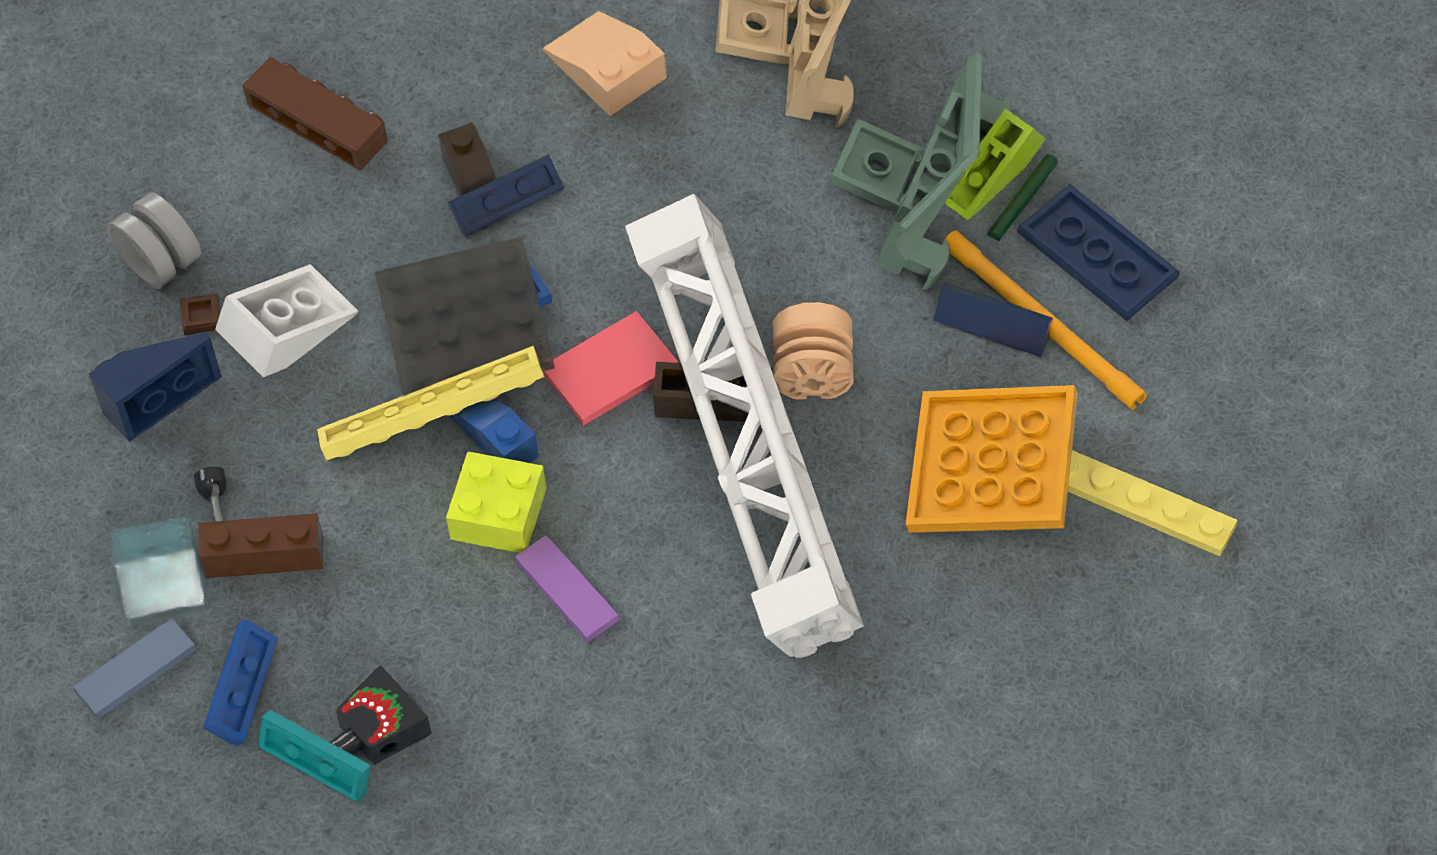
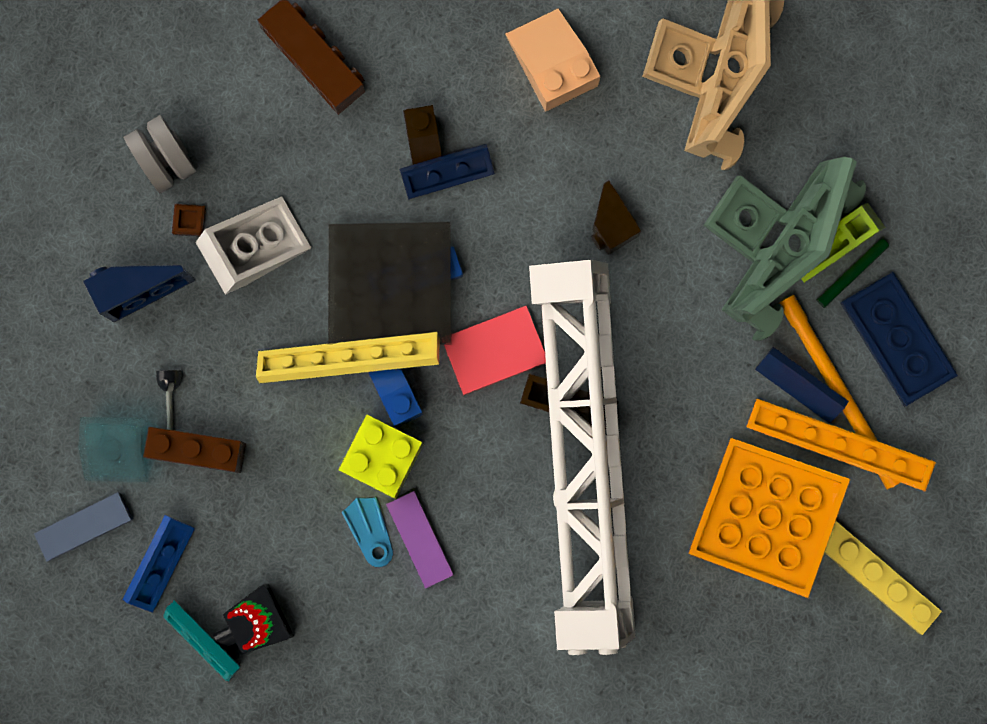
camera: 10 degrees right, 25 degrees up
light nougat wheel [773,302,854,399] -> none
none -> dark azure piece [342,497,393,567]
none -> dark brown slope [591,180,641,255]
none -> light orange tile [747,399,936,491]

